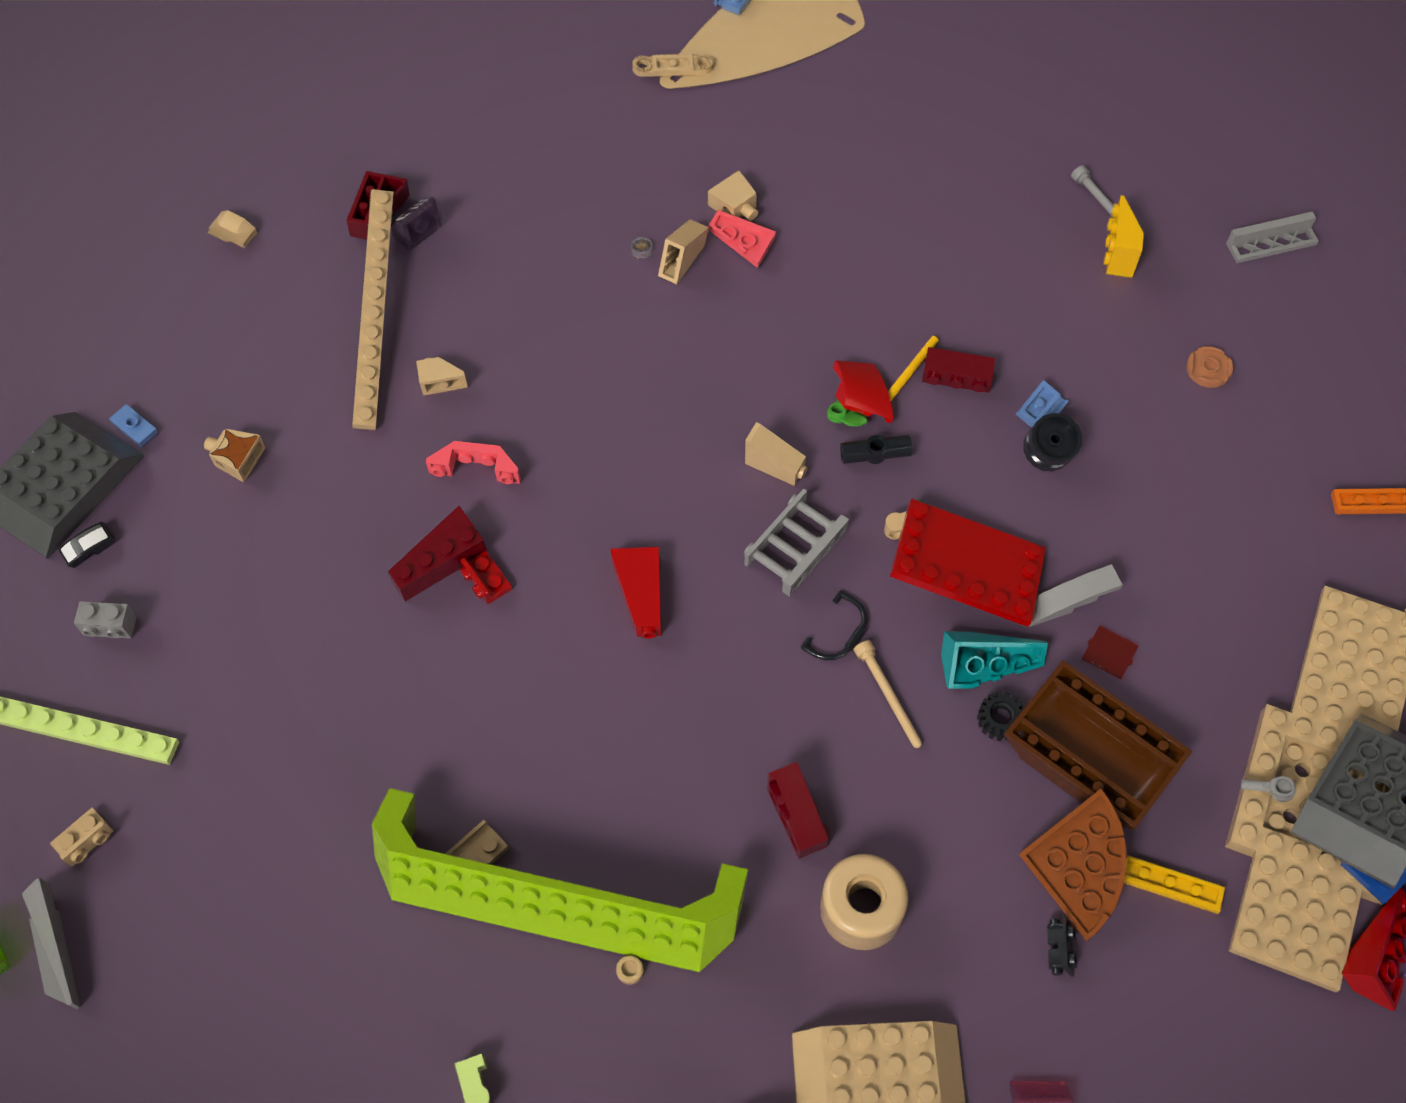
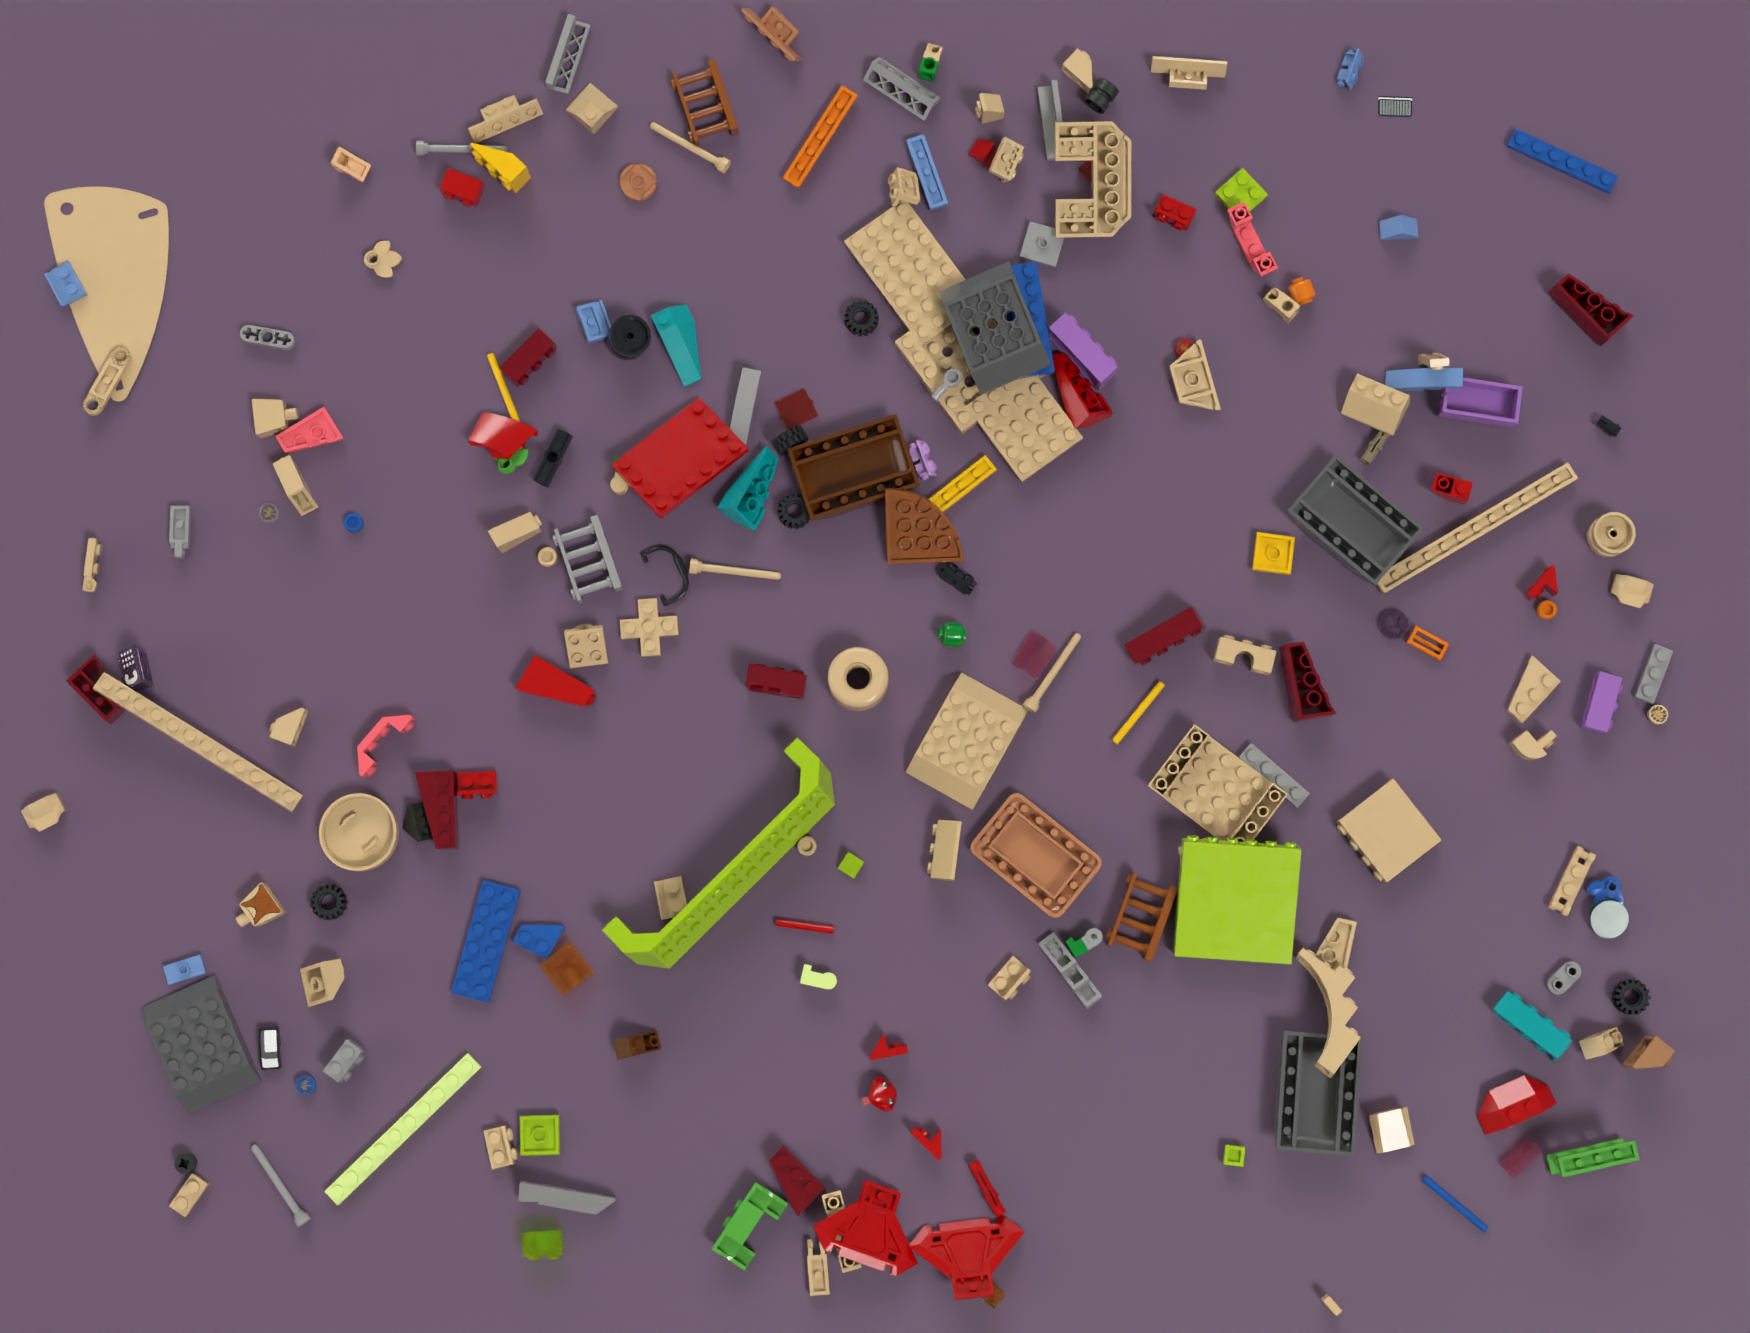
camera: 60 degrees left, 20 degrees up
none -> tan hinge [82,538,102,592]
none -> light grey hinge [169,506,191,559]
none -> light grey beam [240,325,296,350]
none -> blue tile [296,1075,316,1095]
none -> tan slope [300,958,345,1007]
none -> black tyre [310,885,348,920]
none -> tan brick [319,793,399,872]
none -> light nougat slope [330,147,371,182]
none -> blue tile [343,513,364,533]
none -> tan plate [364,241,402,278]
none -> pearl dark grey slope [402,802,433,842]
none -> red brick [439,168,485,207]
none -> blue plate [451,880,521,1003]
none -> tan bracket [468,95,543,144]
none -> blue wing [513,925,565,960]
none -> lime plate [520,1115,560,1156]
none -> tan tile [538,547,558,567]
none -> clear orange plate [539,941,595,996]
none -> tan plate [564,624,608,668]
none -> tan slope [566,83,618,134]
none -> reddish brown slope [613,1030,661,1060]
none -> tan plate [620,598,679,657]
none -> tan piece [650,122,731,174]
none -> teal wedge [651,304,702,388]
none -> dark orange fence [670,59,739,147]
none -> black tyre [771,425,808,456]
none -> red bar [776,919,834,934]
none -> lime slope [838,852,864,879]
none -> black tyre [845,300,879,337]
none -> lavender hinge [908,440,937,481]
none -> green head [937,622,967,648]

